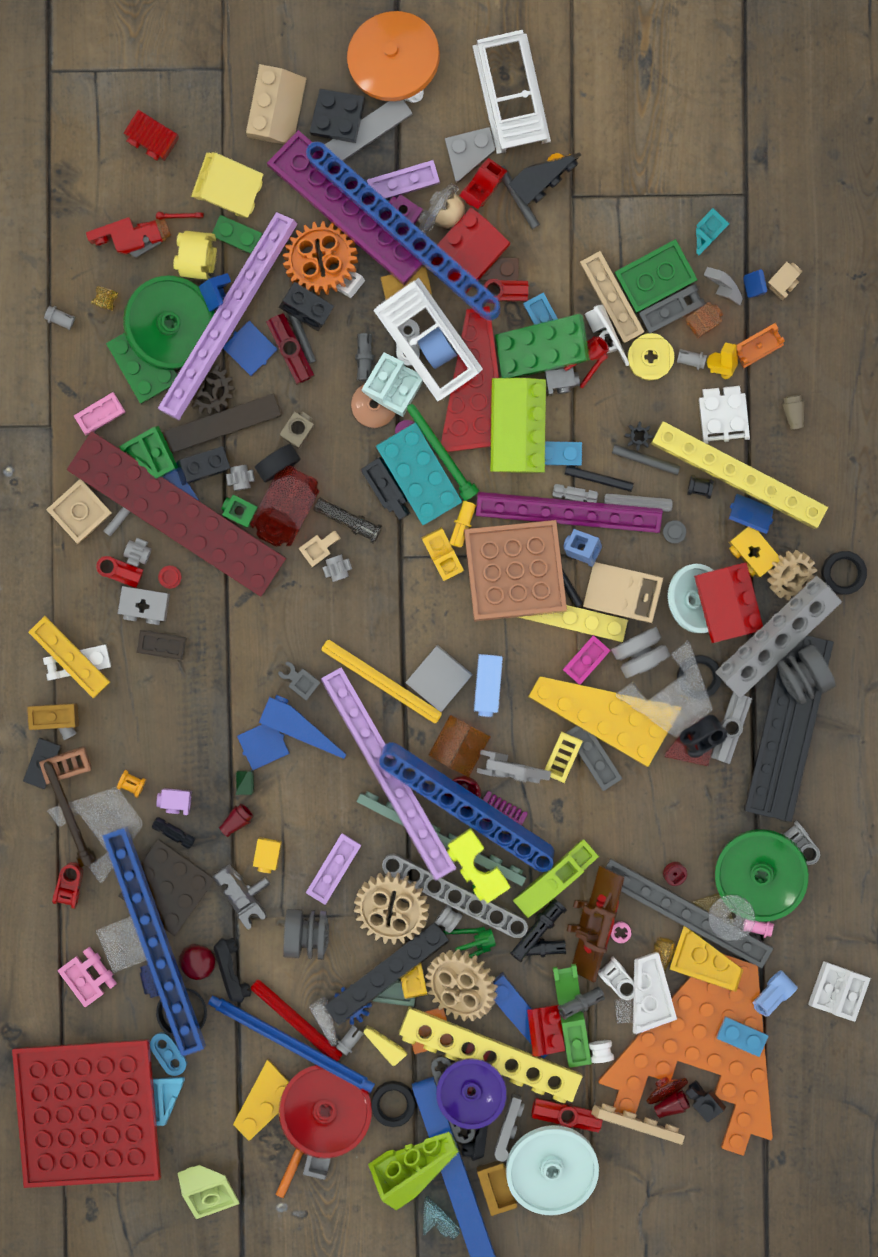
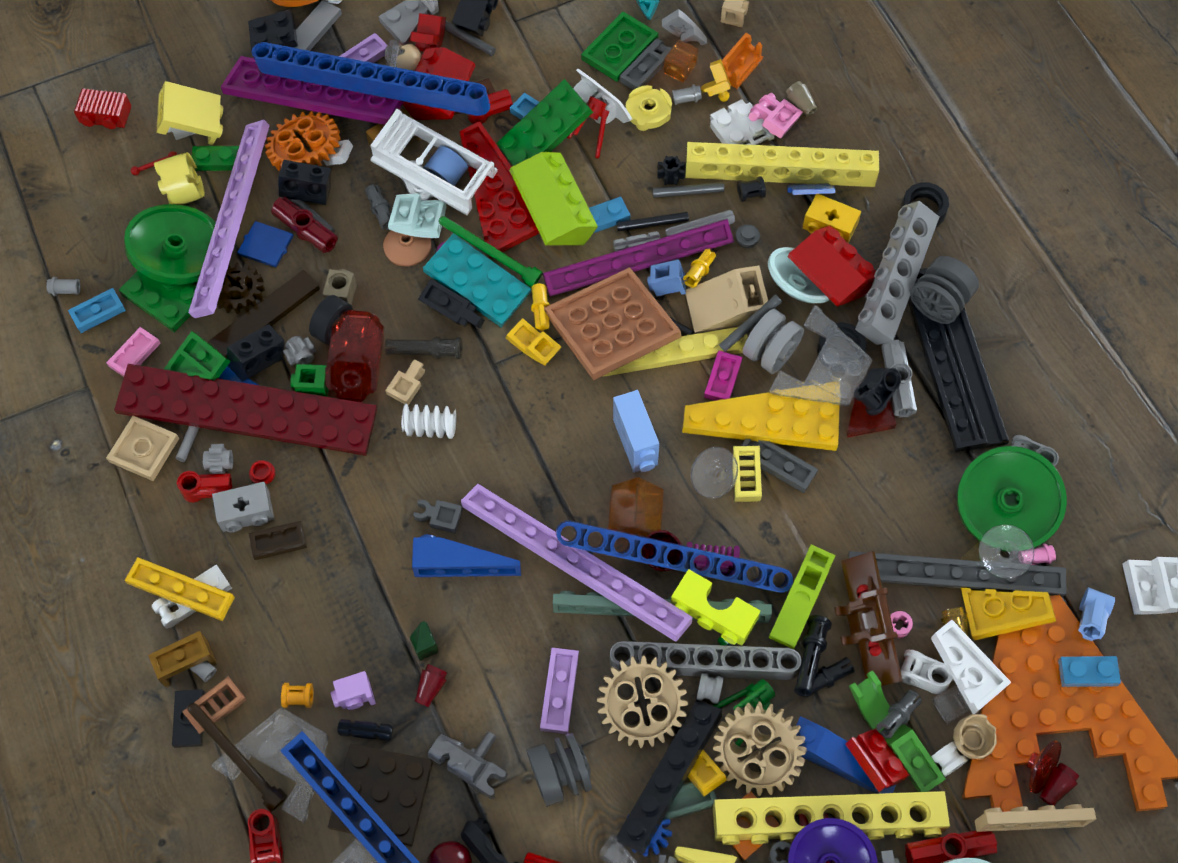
camera: 25 degrees left, 25 degrees down
red plate [85,217,171,258] -> none
clear yellow wheel [91,286,119,311] -> none
blue panel [199,273,231,312] -> none
blue piece [237,724,290,770] -> none
tan slope [246,64,306,145] -> none
yellow brick [253,837,282,873] -> none
yellow axle [321,640,442,724] -> none
light grey gear [322,554,352,582] -> none
light grey slope [406,645,473,712] -> none
light grey plate [477,750,551,783] -> none
flat silver brick [545,367,580,396] -> none
tan plate [580,251,644,344] -> none
dark red tile [663,862,687,886] -> none
black plate [685,1081,726,1122] -> none
blue slope [743,269,768,298] -> none
tan gear [767,550,817,600] -> none
none -> dark azure plate [68,288,126,333]
none -> white piece [402,404,456,439]
none -> yellow axle [683,249,716,288]
none -> clear dish [691,447,738,498]
none -> dark grey bar [719,294,782,352]
none -> bright pink plate [749,93,803,139]
none -> tan hair [953,714,997,759]

